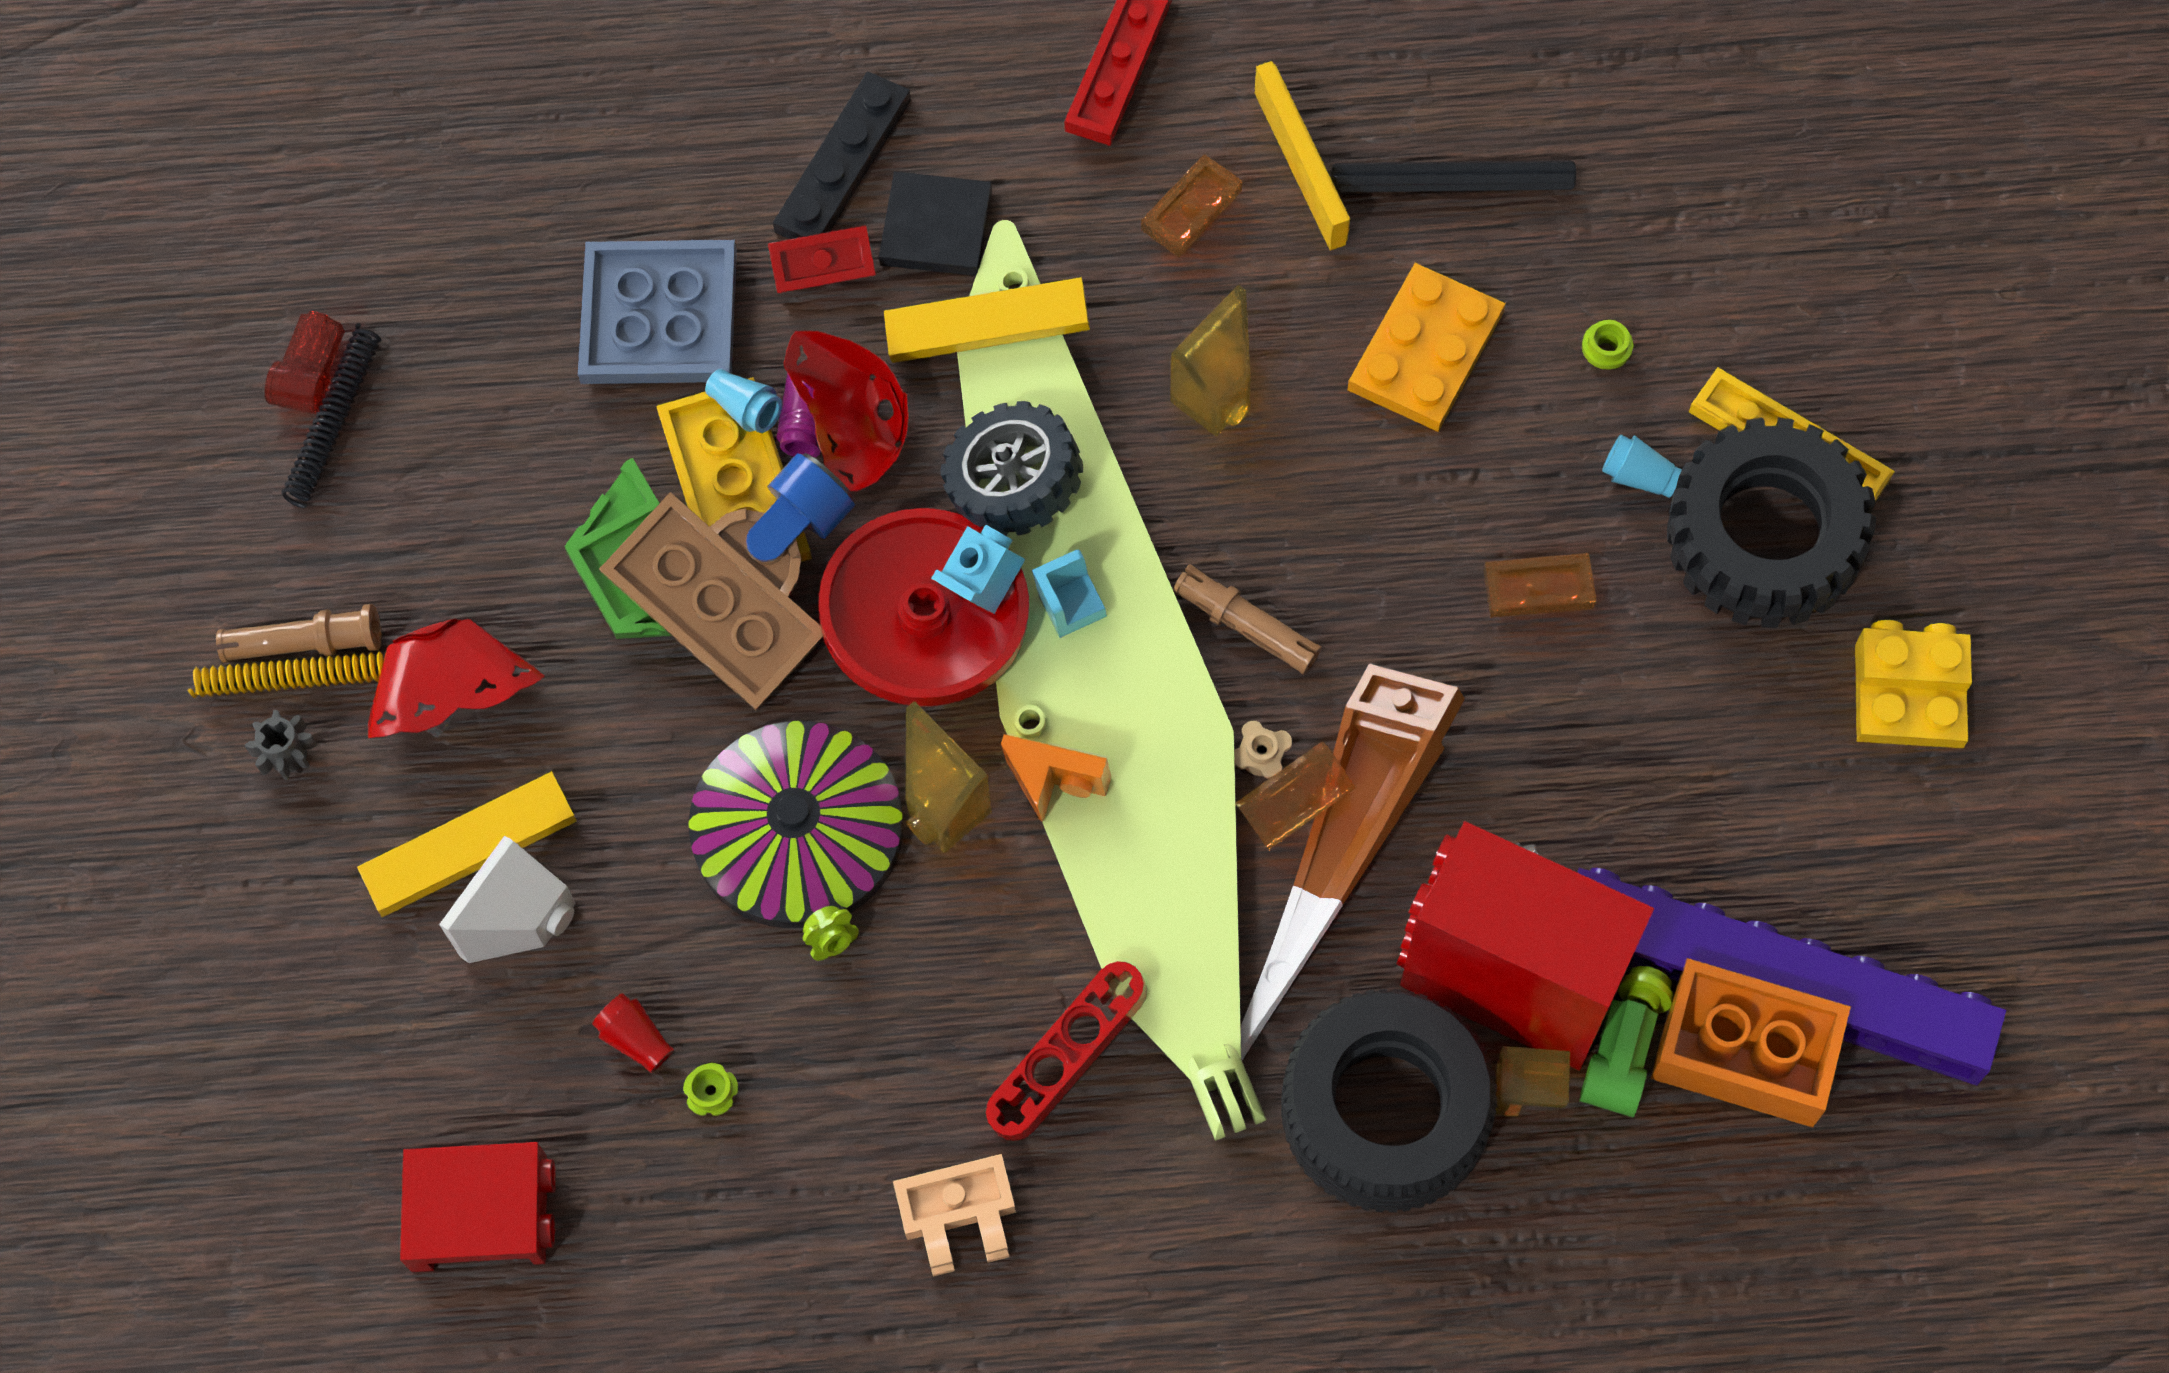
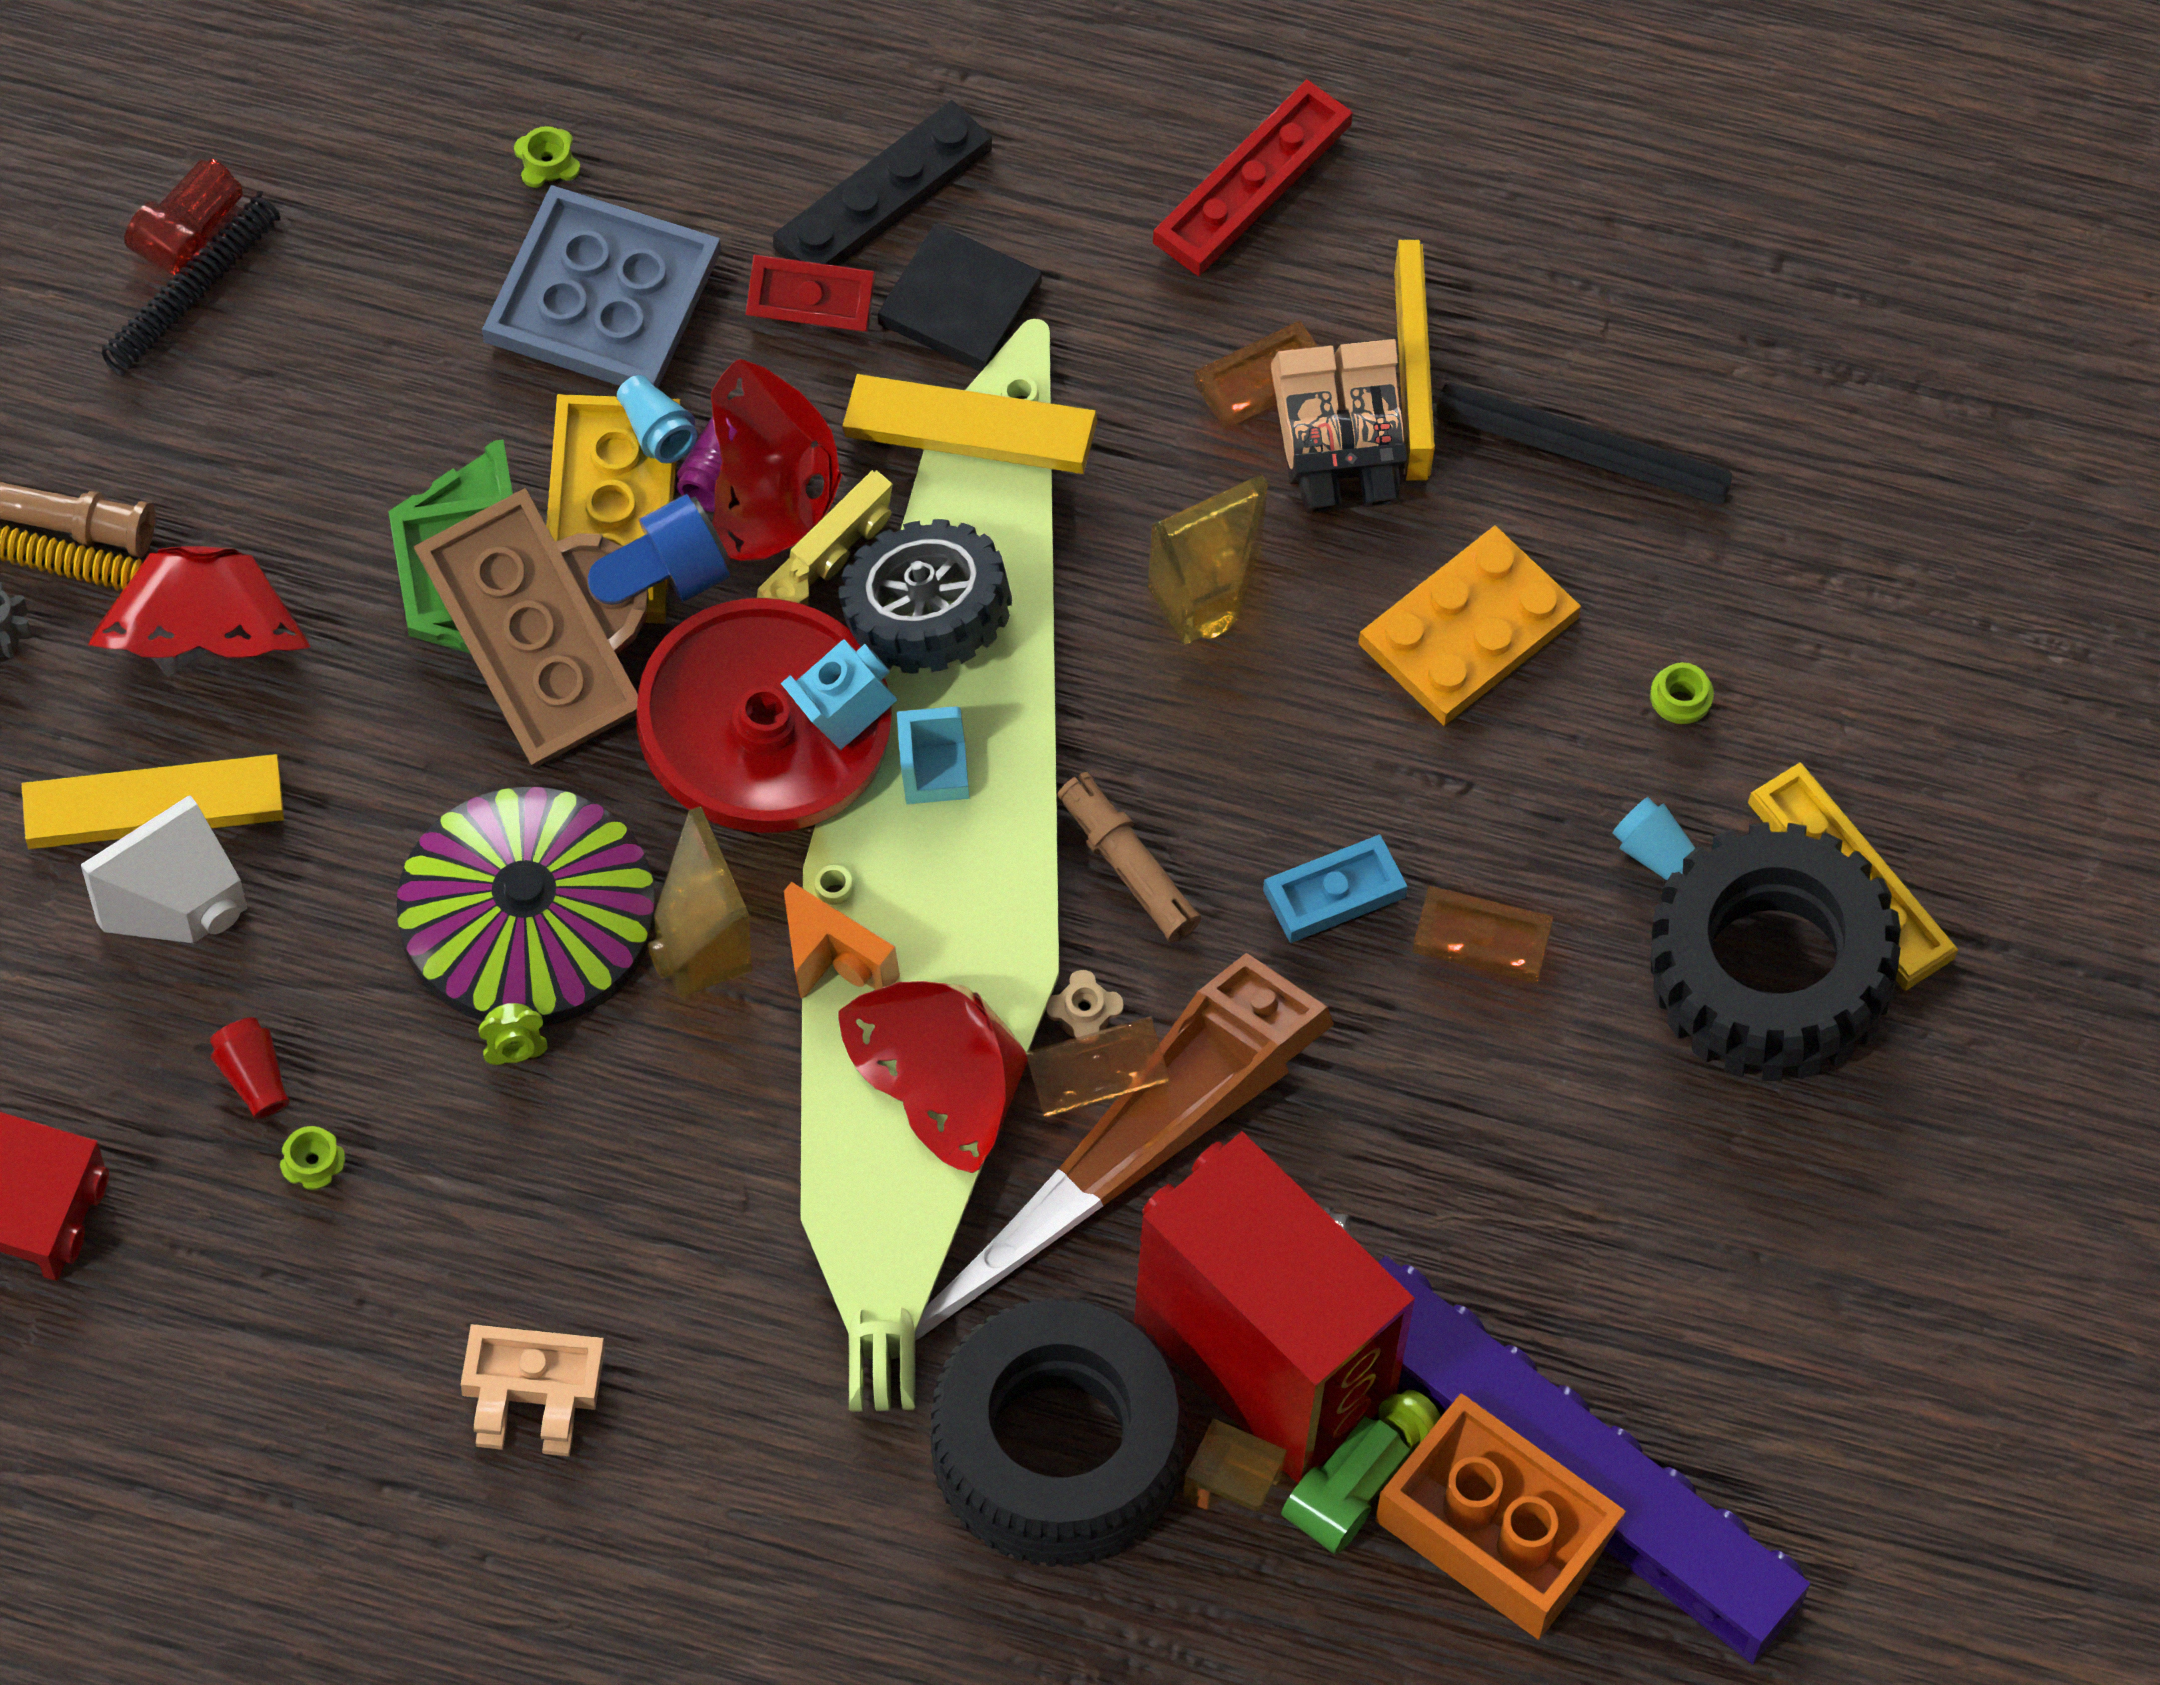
camera: 15 degrees right, 5 degrees down
red beam [986,961,1147,1141] -> none
yellow plate [1855,620,1972,748] -> none
none -> lime plate [514,126,580,188]
none -> light yellow hinge [757,470,893,606]
none -> red piece [838,981,1028,1173]
none -> dark azure plate [1263,834,1408,943]
none -> hips [1271,339,1407,514]

